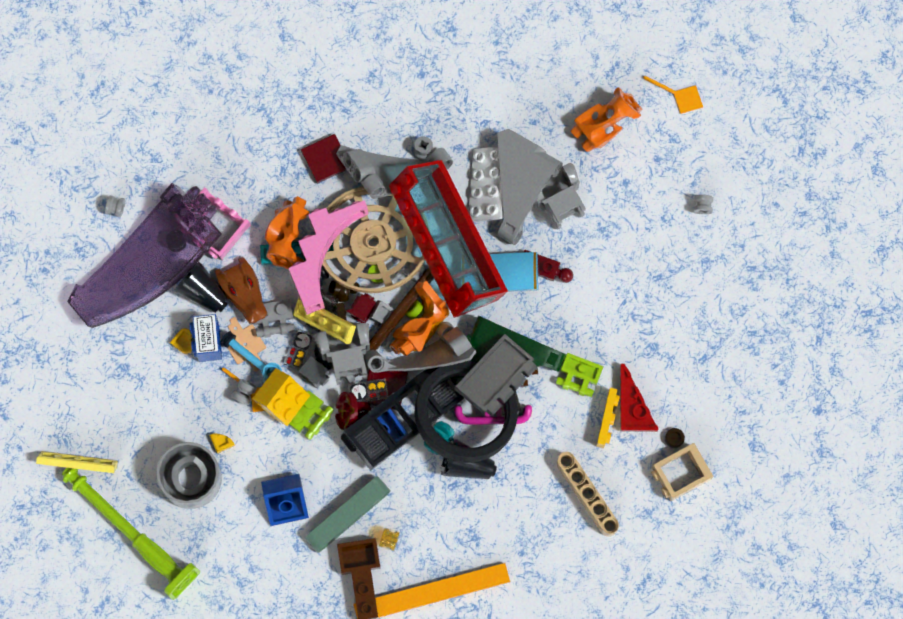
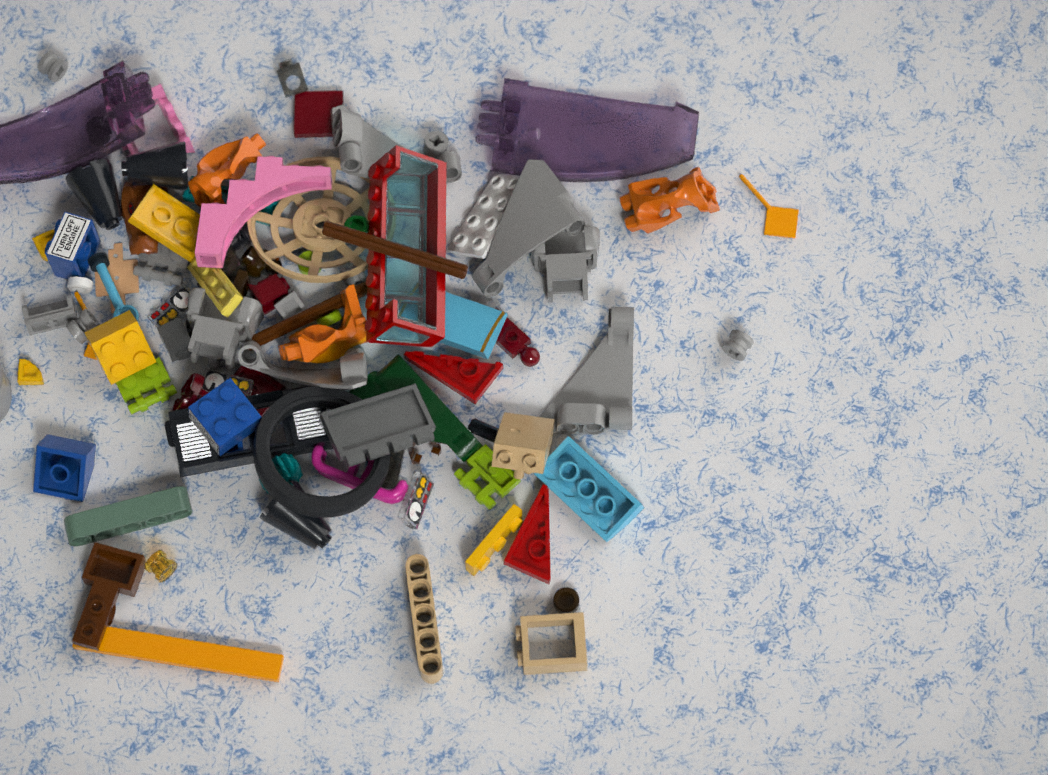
camera: 30 degrees right, 10 degrees down
none -> light grey hinge [22,294,78,336]
none -> white tile [67,277,93,294]
none -> black cone [121,141,188,190]
none -> yellow tile [128,184,200,263]
none -> blue brick [188,378,262,456]
none -> clear smoke bracket [274,59,308,98]
none -> reddish brown axle [322,221,468,279]
none -> green tile [344,215,369,233]
none -> tile [397,471,434,529]
none -> red wing [403,351,504,405]
none -> tan piece [468,412,555,479]
none -> clear purple windscreen [475,78,699,182]
none -> medium azure slope [533,436,645,542]
none -> light grey panel [539,307,634,435]

